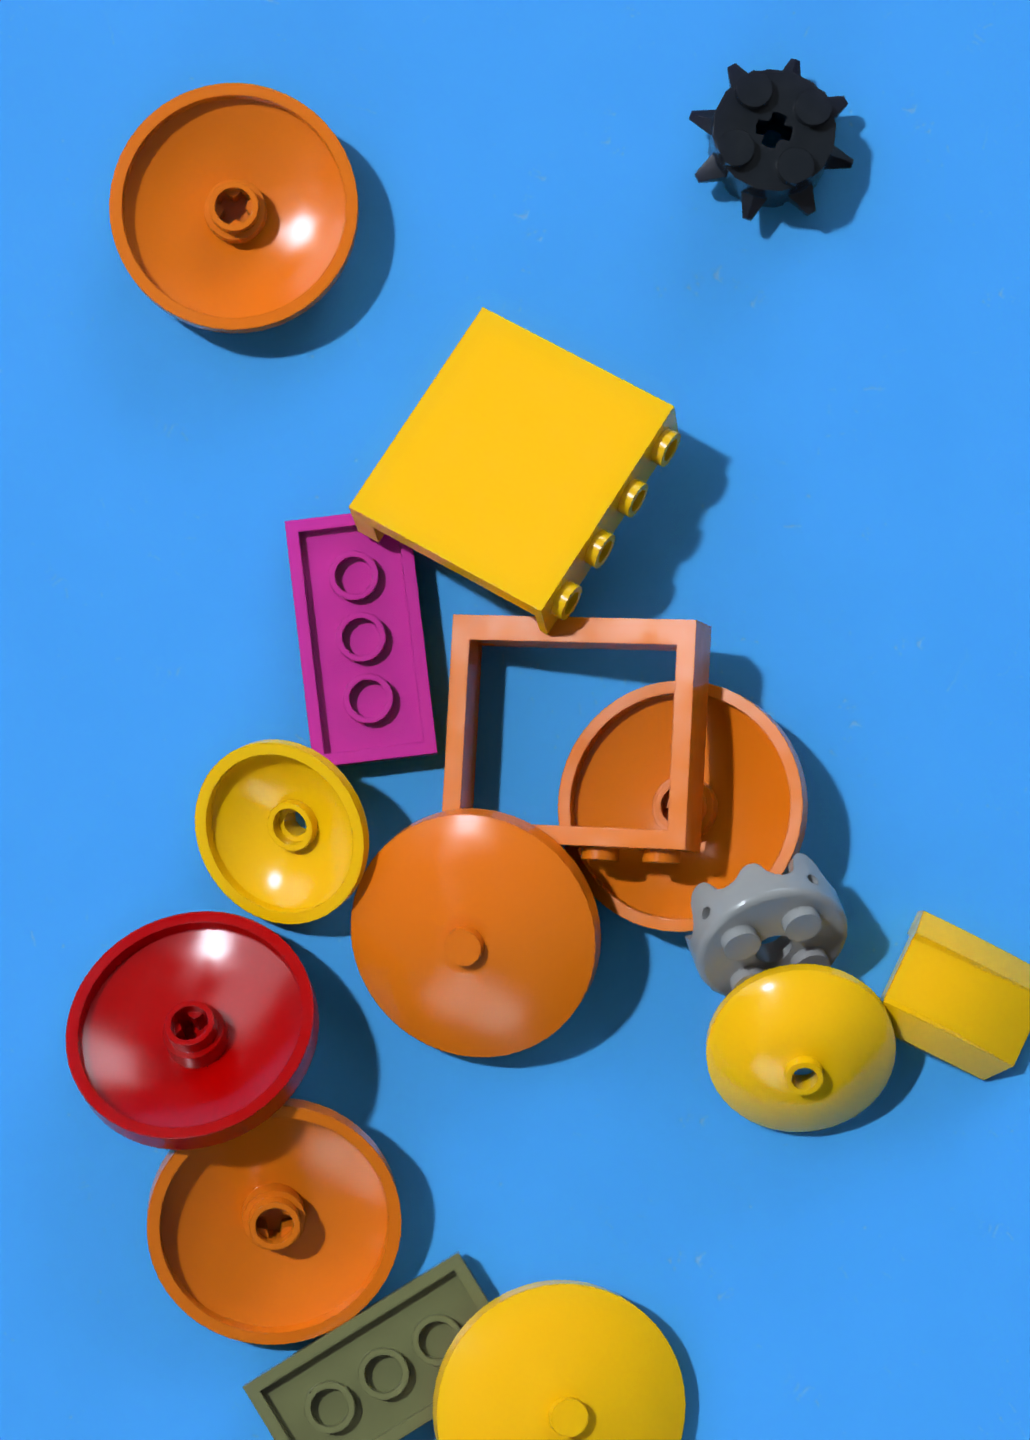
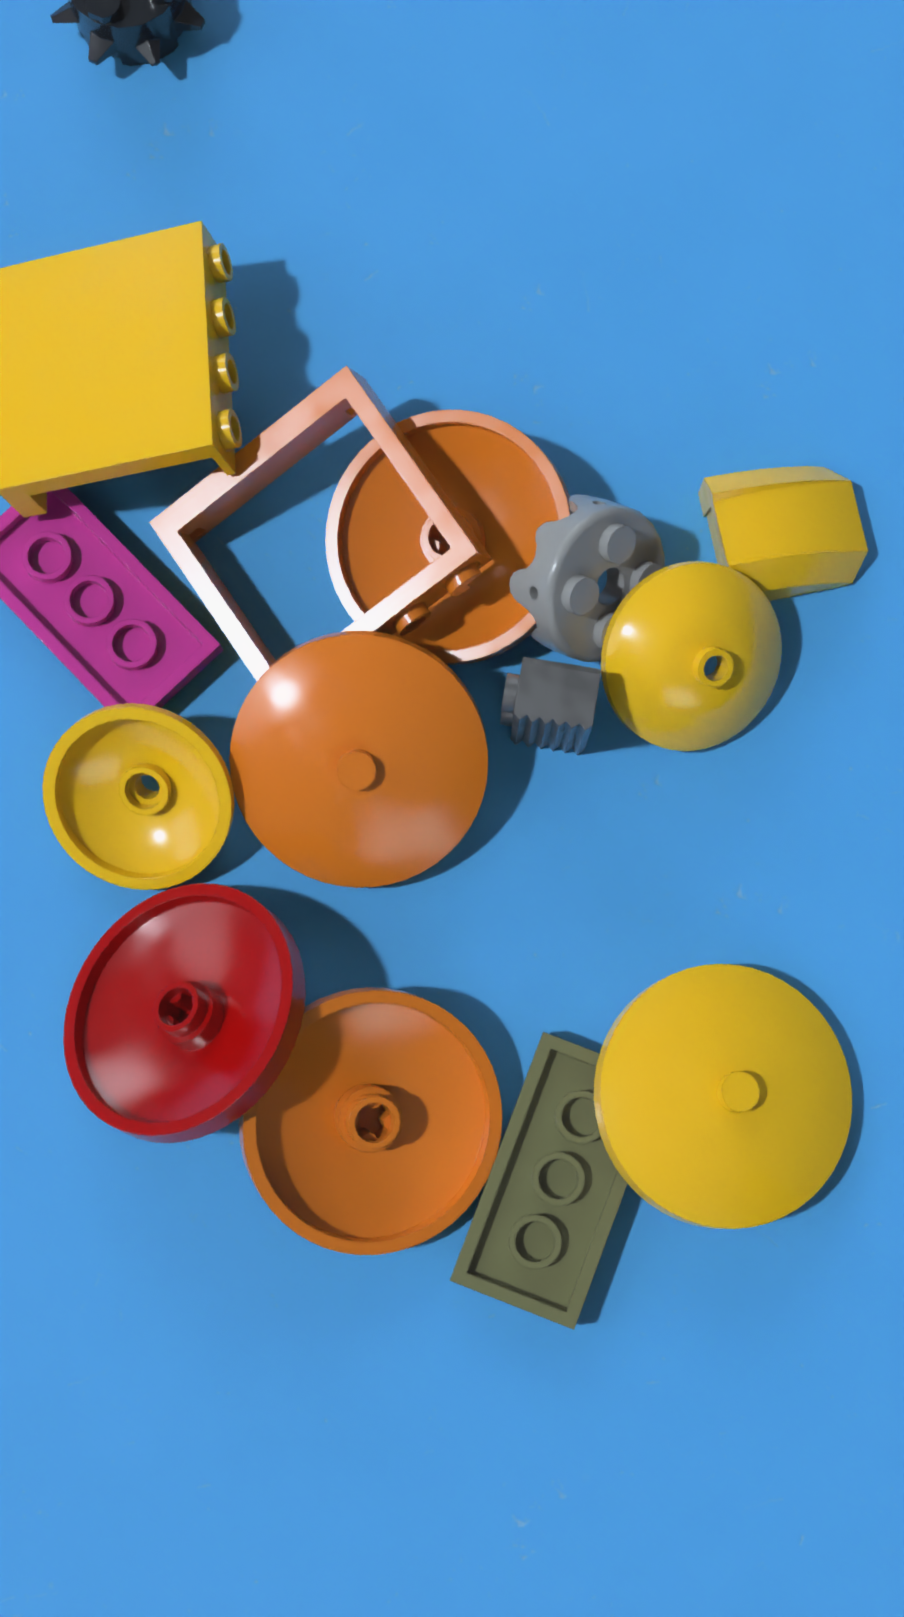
camera: 35 degrees left, 5 degrees down
none -> flat silver brick [500,657,601,755]

